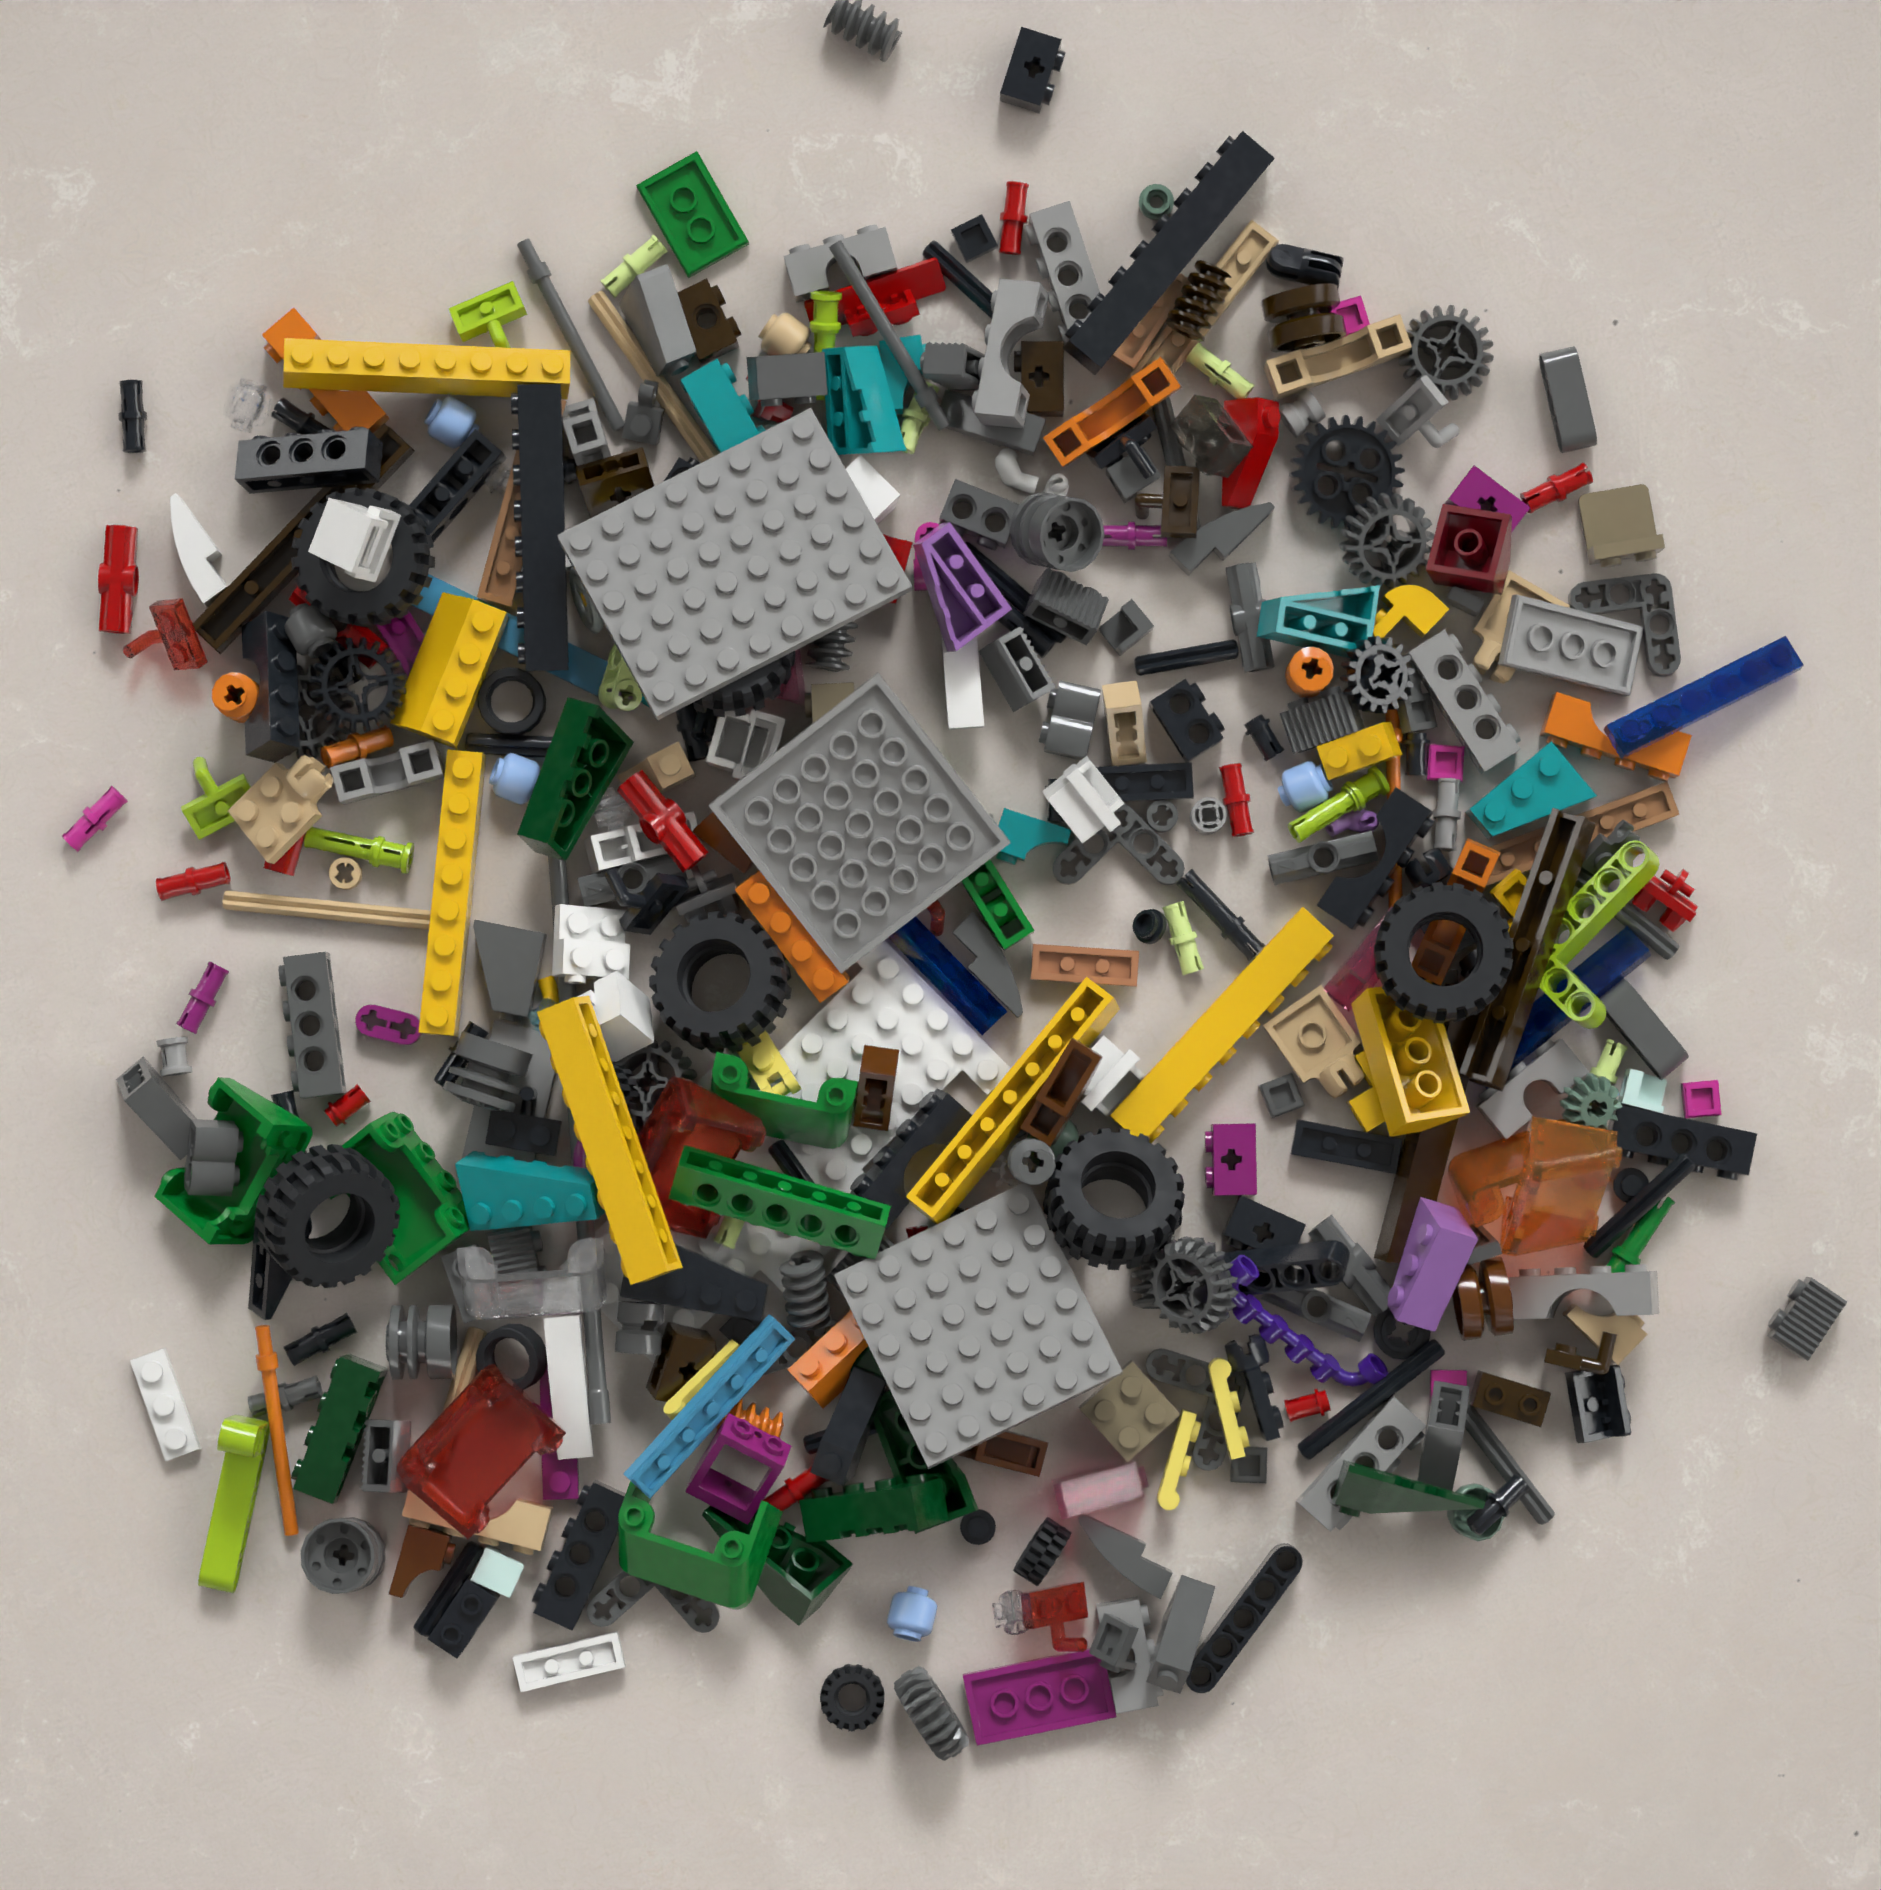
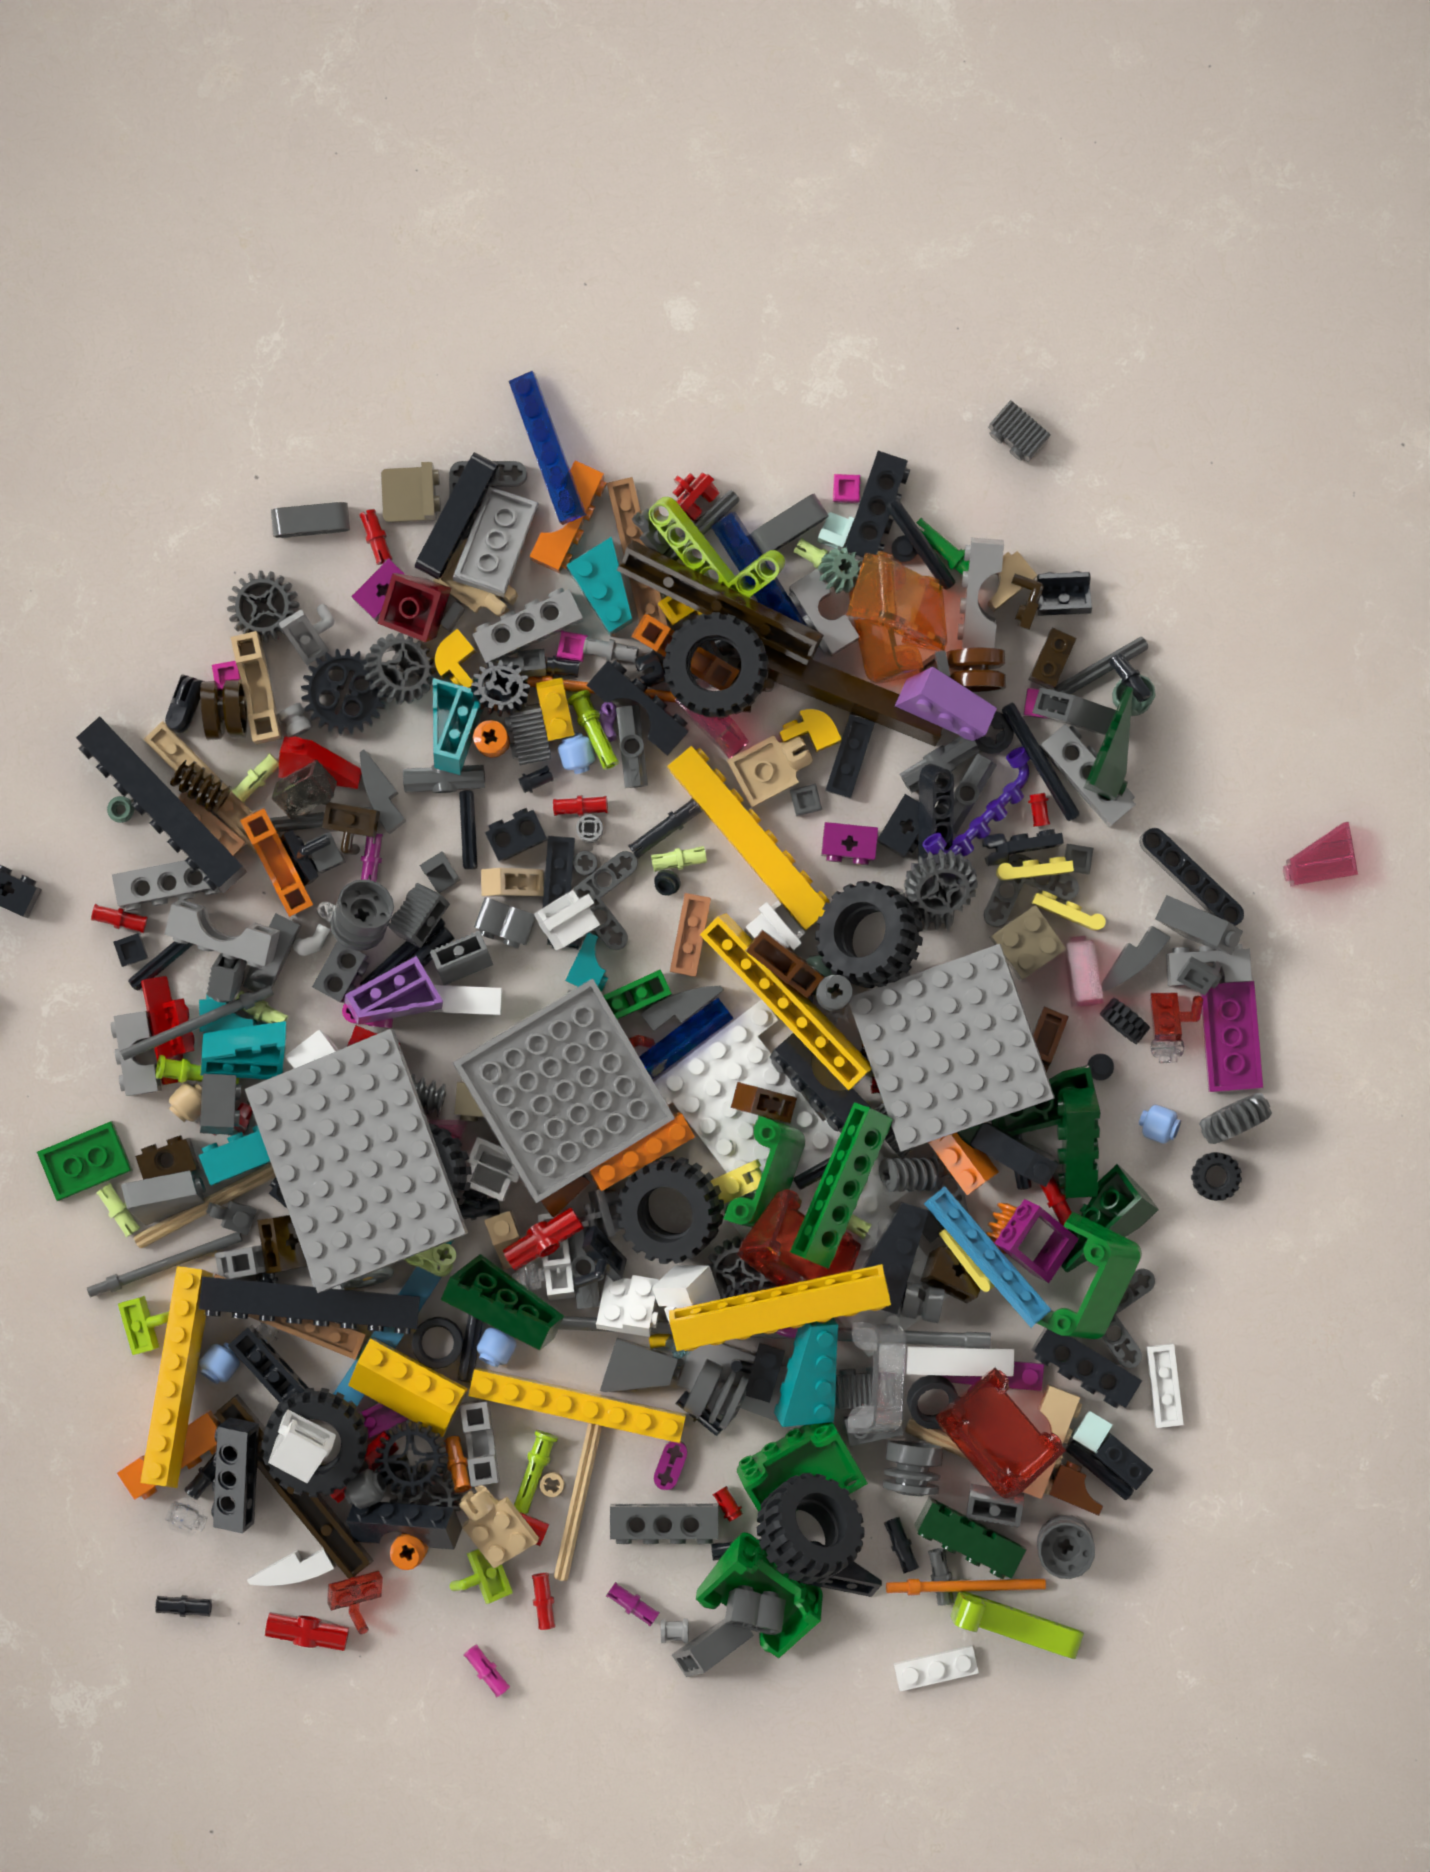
camera: 85 degrees left, 0 degrees up
dark brown brick [1014,341,1064,417] -> none
yellow slope [1351,980,1470,1137] -> none
none -> black beam [414,452,499,580]
none -> clear pink slope [1283,822,1358,887]

